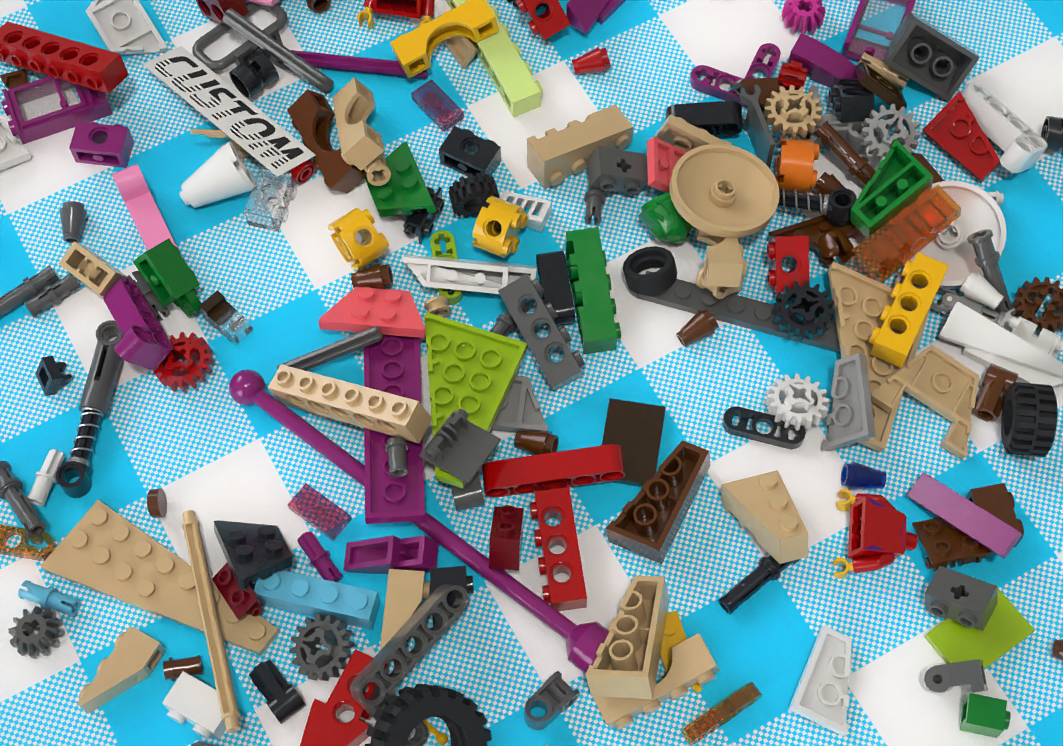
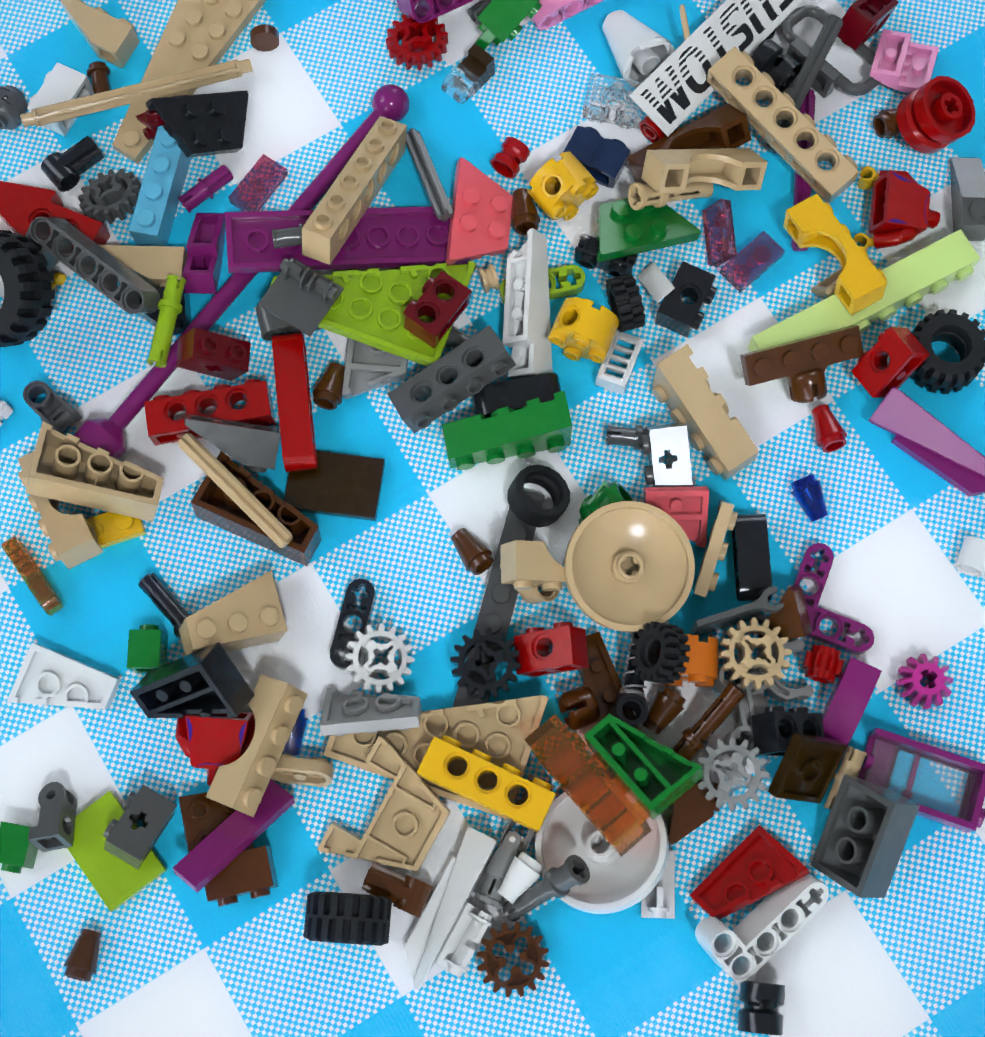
camera: 90 degrees right, 10 degrees up
none -> green brick [127,624,168,673]
none -> black wedge [130,642,255,718]
none -> lime pin [146,275,186,368]
none -> tan axle [178,433,293,548]
none -> dark grey slope [184,414,280,473]
none -> tan arch [206,674,308,817]
none -> tan plate [271,754,334,787]
none -> dark red brick [404,271,472,348]
none -> red wheel [490,137,530,179]
none -> dark blue brick [561,126,630,188]
none -> black tyre [631,621,690,684]
none -> white sticker [637,262,675,303]
none -> clear pink plate [702,198,737,267]
none -> tan brick [707,46,859,204]
none -> reddish brown plate [740,325,863,403]
none -> clear blue cone [791,474,828,522]

